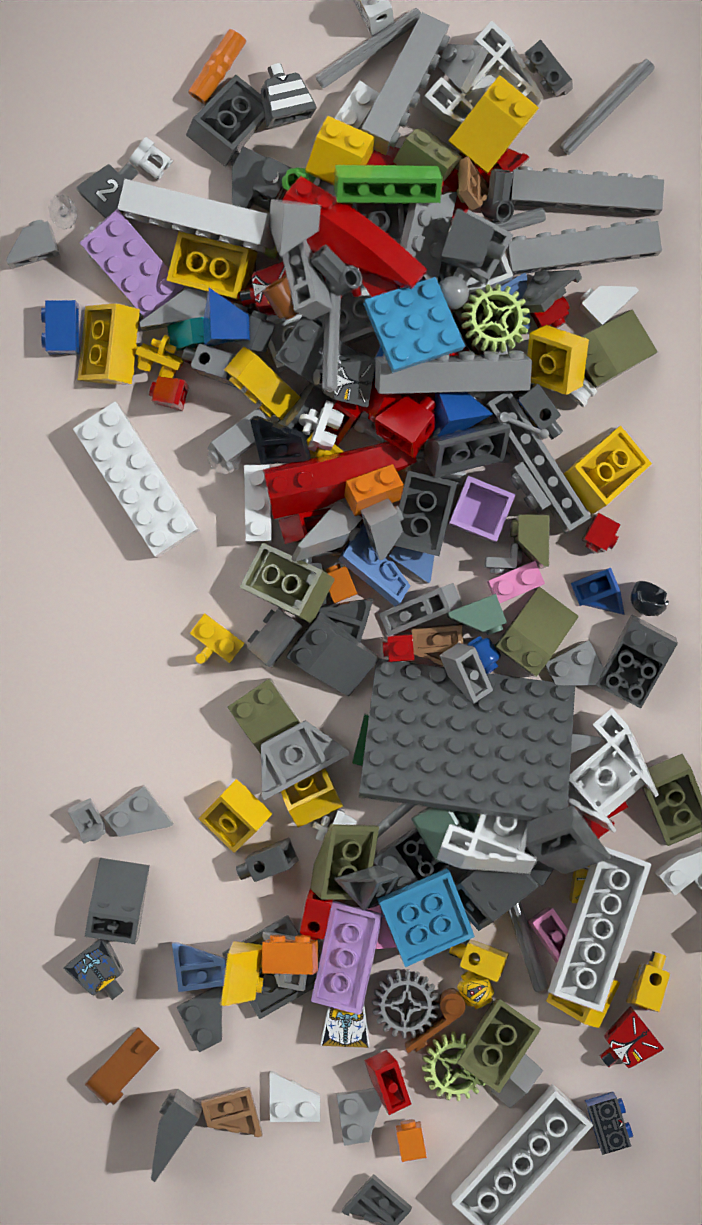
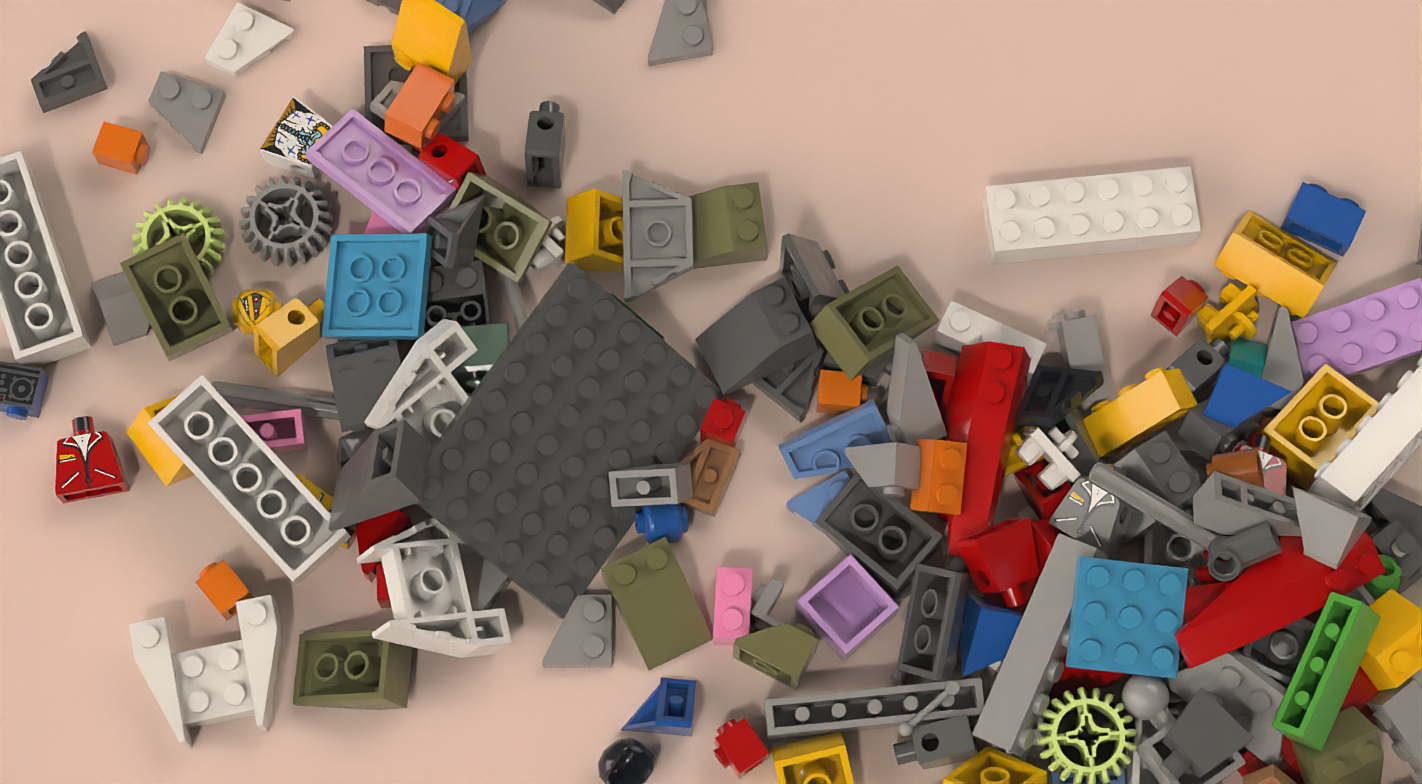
camera: 115 degrees right, 15 degrees down
yellow plate [190,613,245,664] -> none
yellow slope [198,779,273,853] -> none
red slope [364,1050,412,1115] -> none
light grey slope [379,583,463,636] -> none
dark orange door [405,988,465,1053] -> none
sand green slope [446,594,507,635] -> none
light grey plate [510,462,551,513] -> none
dark grey slope [596,615,678,708] -> none
yellow torso [626,951,670,1012] -> none
none -> orange brick [195,559,254,621]

